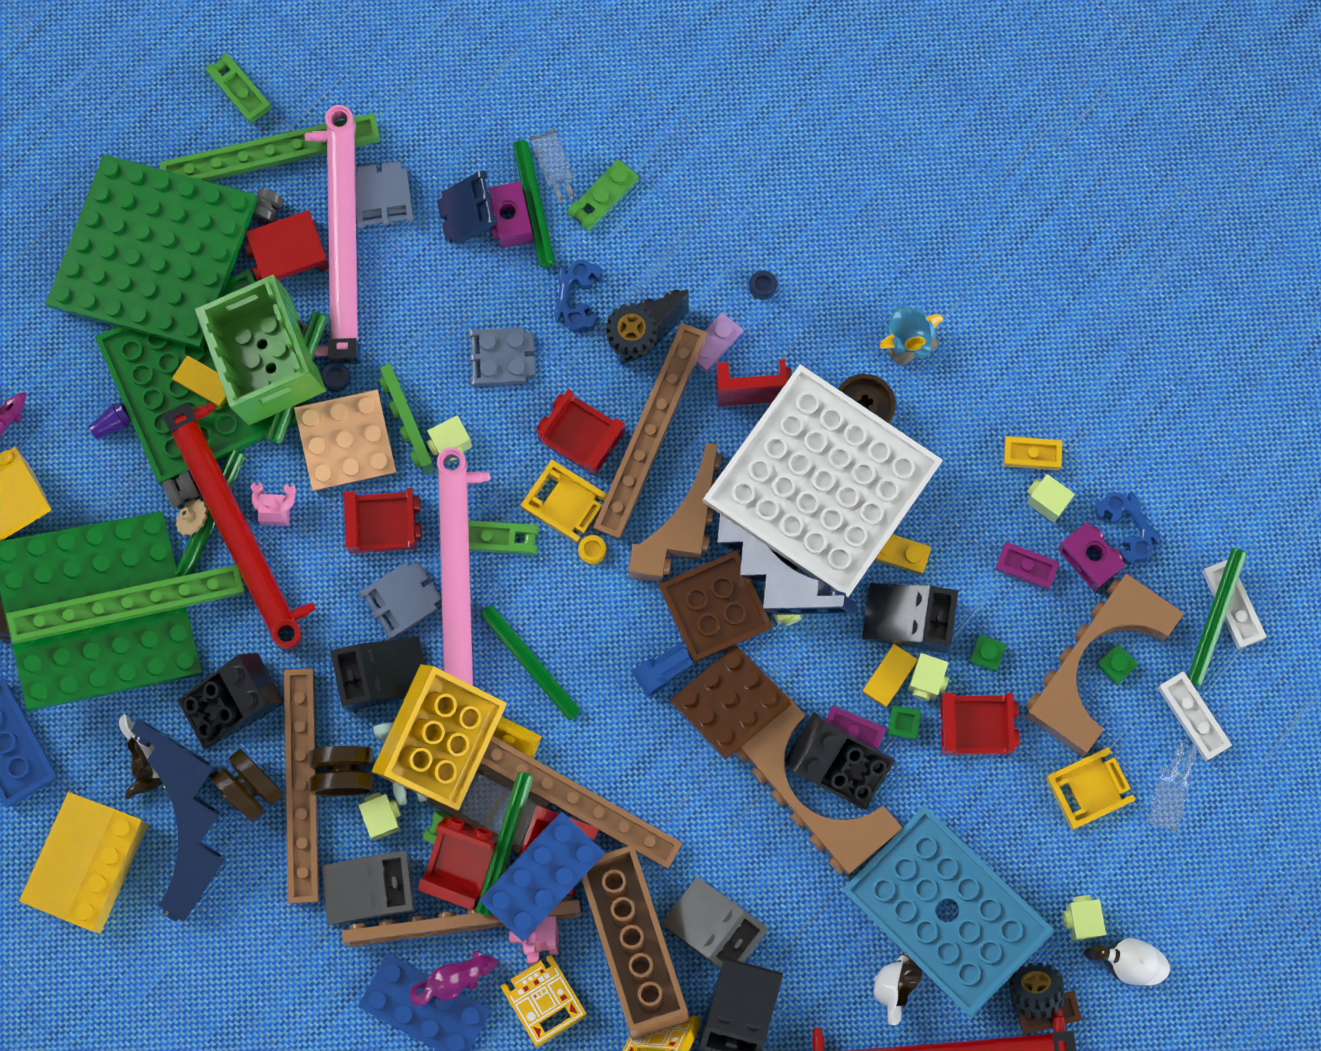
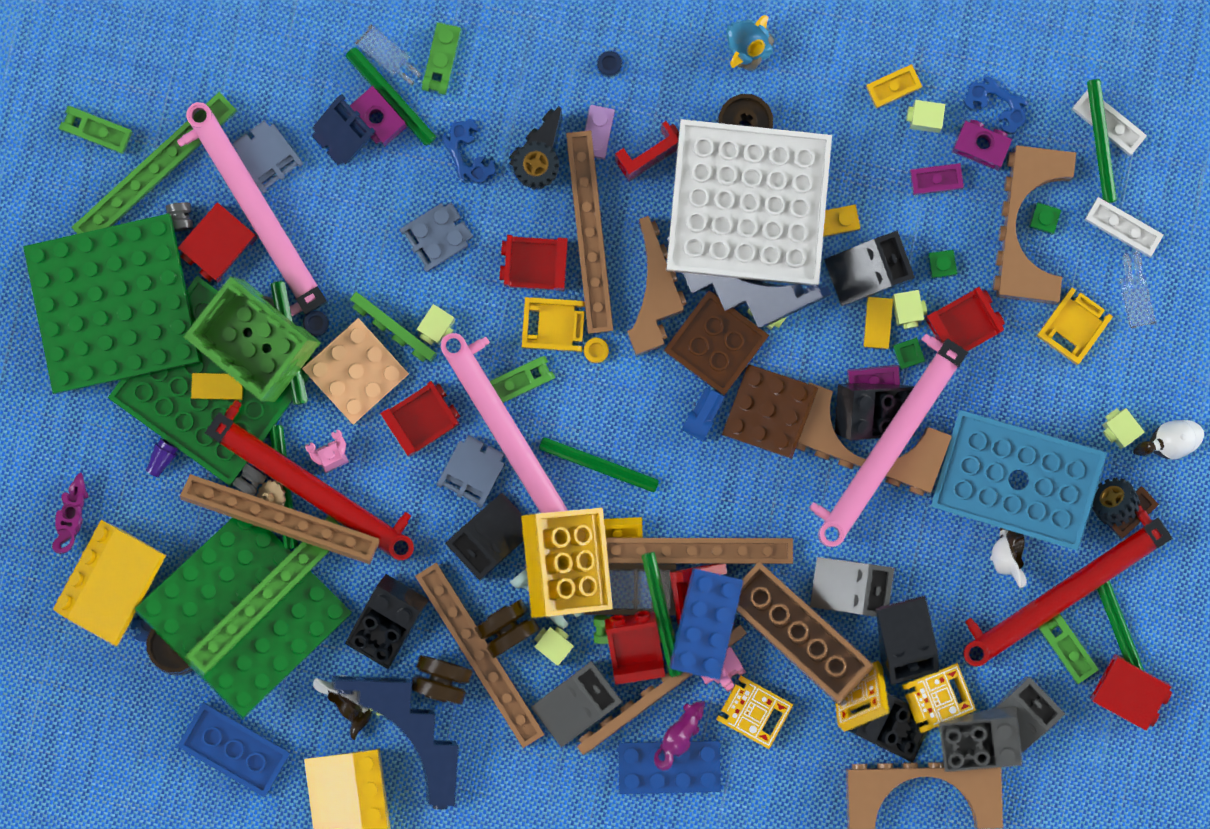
camera: 30 degrees left, 10 degrees up
none -> medium nougat plate [180,474,379,565]
none -> bright pink piece [809,334,969,547]

